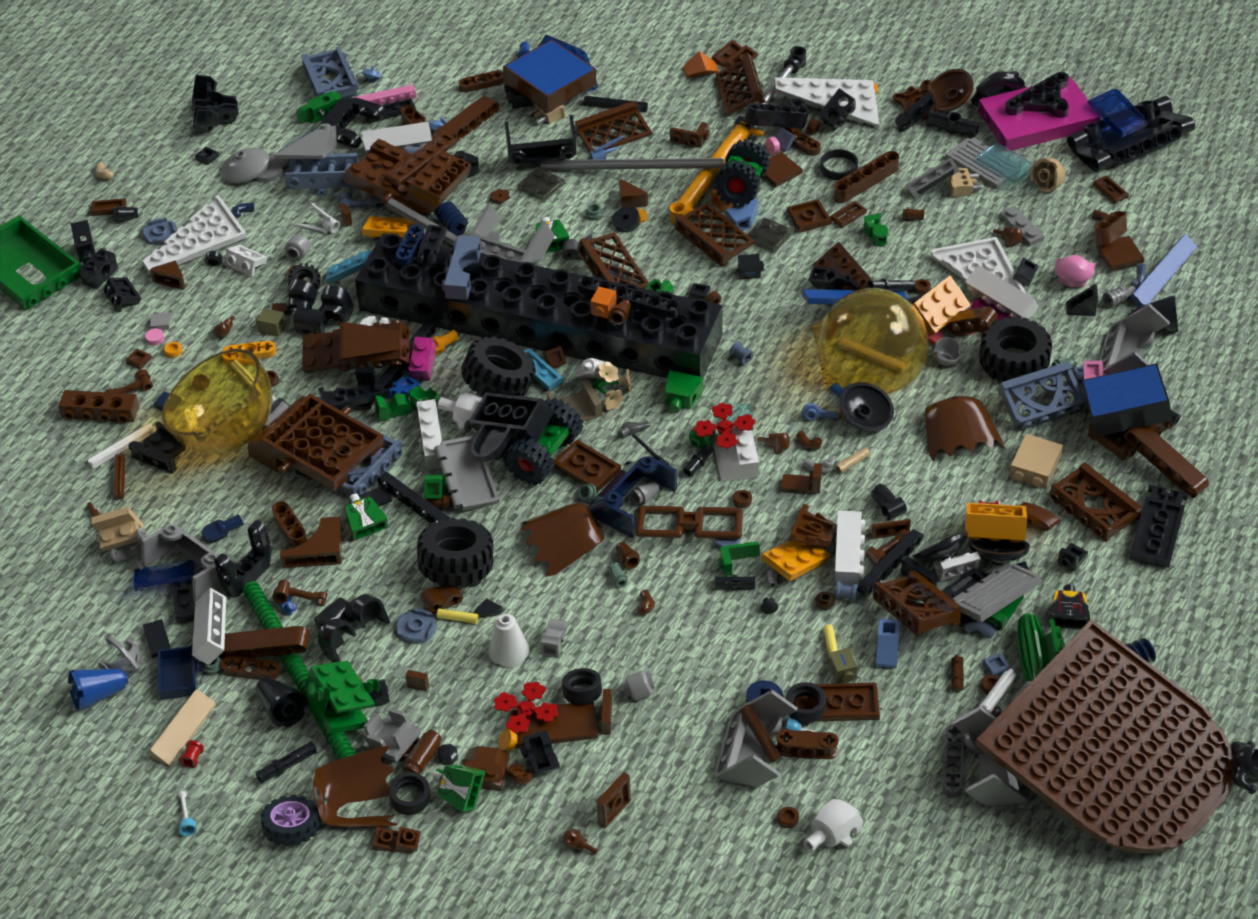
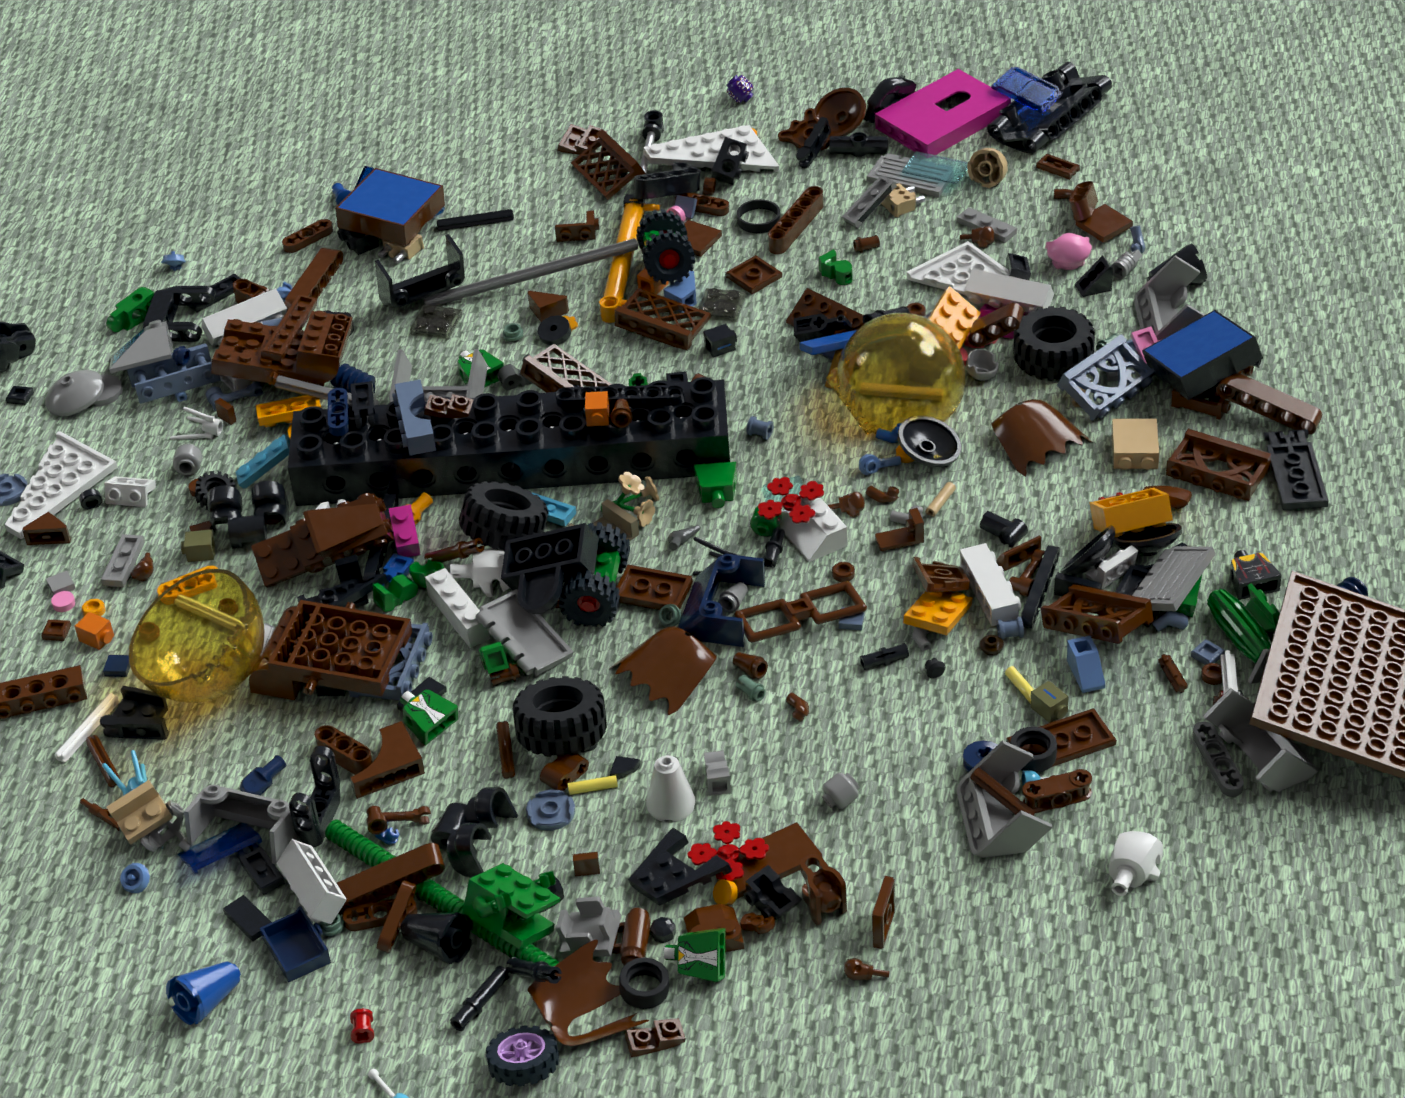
camera: 20 degrees left, 5 degrees down
light grey helmet [98,633,143,677] -> none
reddish brown brick [105,369,153,394] -> none
tan slope [150,689,216,766] -> none
dark blue arm [231,202,255,218] -> none
sand blue fence [301,47,359,97] -> none
bright pink piece [353,84,416,105] -> none
black beam [377,472,450,524] -> none
reddish brown plant [491,189,510,203] -> none
reddish brown tile [543,346,567,368] -> none
black tyre [562,668,602,705] -> none
reddish brown fence [574,101,652,152] -> none
white piece [575,358,613,379] -> none
medium blue plant [590,136,623,159] -> none
reddish brown plate [598,689,612,735] -> none
orange slope [683,51,719,78] -> none
green bracket [718,541,760,577] -> none
reddish brown tile [777,807,799,828] -> none
reddish brown tile [830,201,867,228] -> none
black beam [1005,72,1069,118] -> none
black bracket [1058,543,1088,571] -> none
tile [1130,233,1198,307] -> none
none -> orange brick [74,612,114,650]
none -> light grey plate [101,534,145,588]
none -> medium azure plant [102,750,147,795]
none -> medium blue hat [120,863,150,893]
none -> dark blue plate [172,346,191,365]
none -> reddish brown beam [376,880,417,953]
none -> reddish brown slope [424,394,473,418]
none -> reddish brown pin [424,538,485,563]
none -> reddish brown axle [496,721,515,779]
none -> black pin [506,957,562,984]
none -> black wing [628,828,732,906]
none -> dark purple head [726,75,754,103]
none -> reddish brown piece [800,854,847,926]

